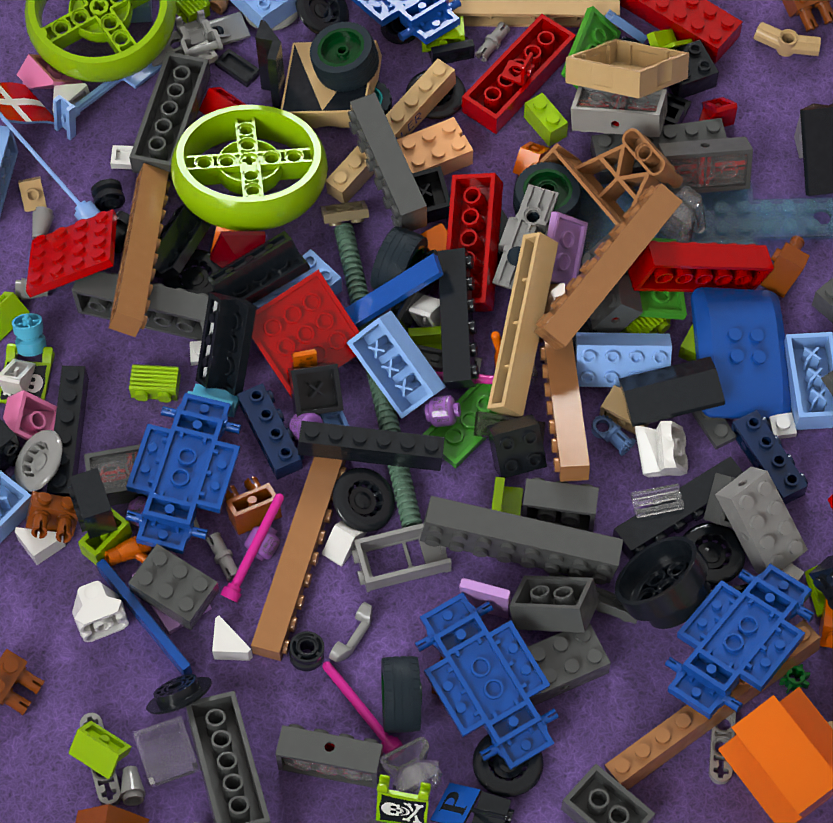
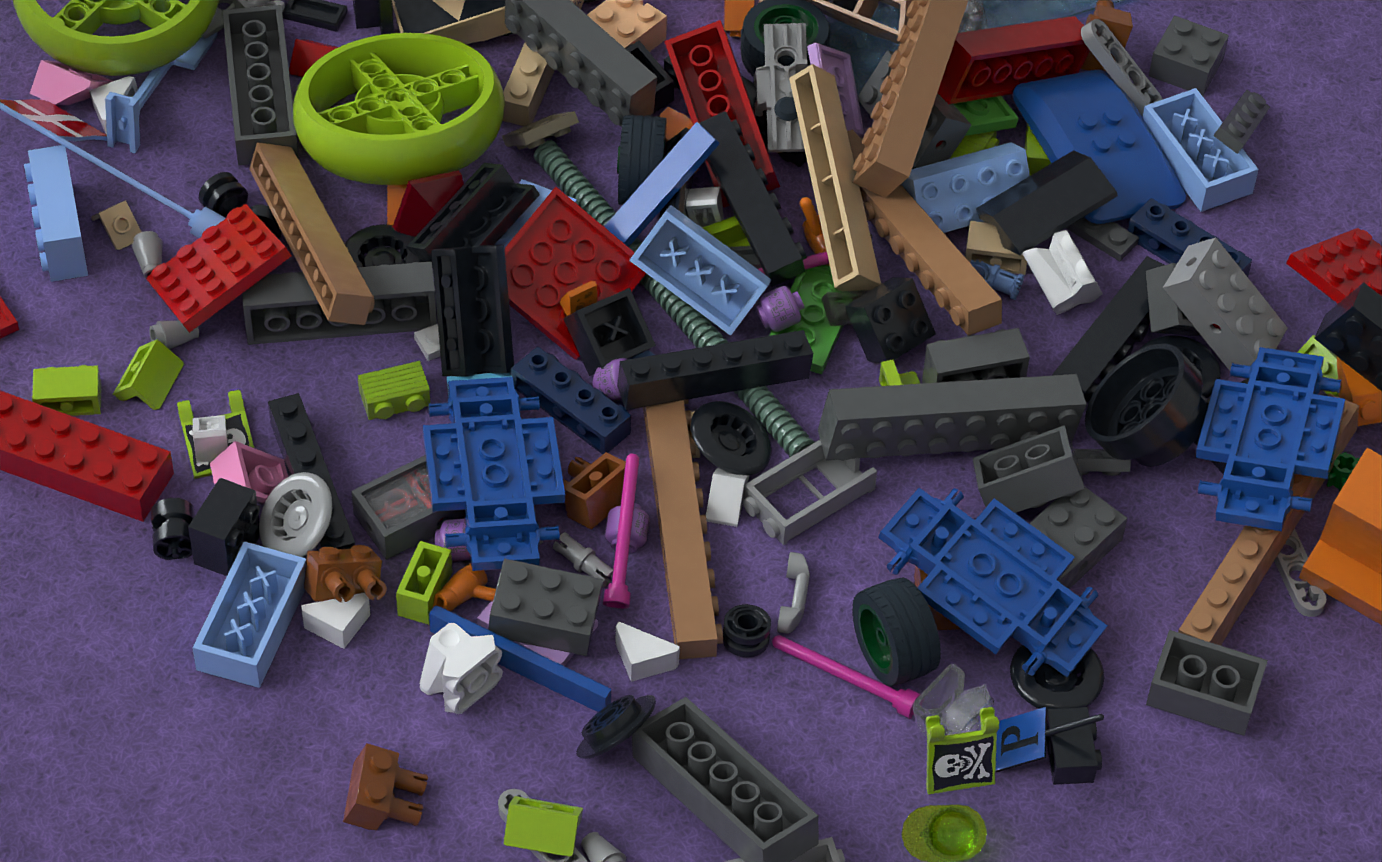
camera: 25 degrees left, 10 degrees down
medium azure wheel [12,313,47,357] -> none
black brick [67,468,118,539] -> none
white plate [110,145,133,169] -> none
clear piece [133,716,200,788] -> none
black slope [153,204,212,280] -> none
dark grey brick [275,724,384,789] -> none
lavender tile [459,578,510,619] -> none
clear tile [631,483,684,518] -> none
white plate [768,412,797,439] -> none
none -> light grey beam [1081,19,1163,116]

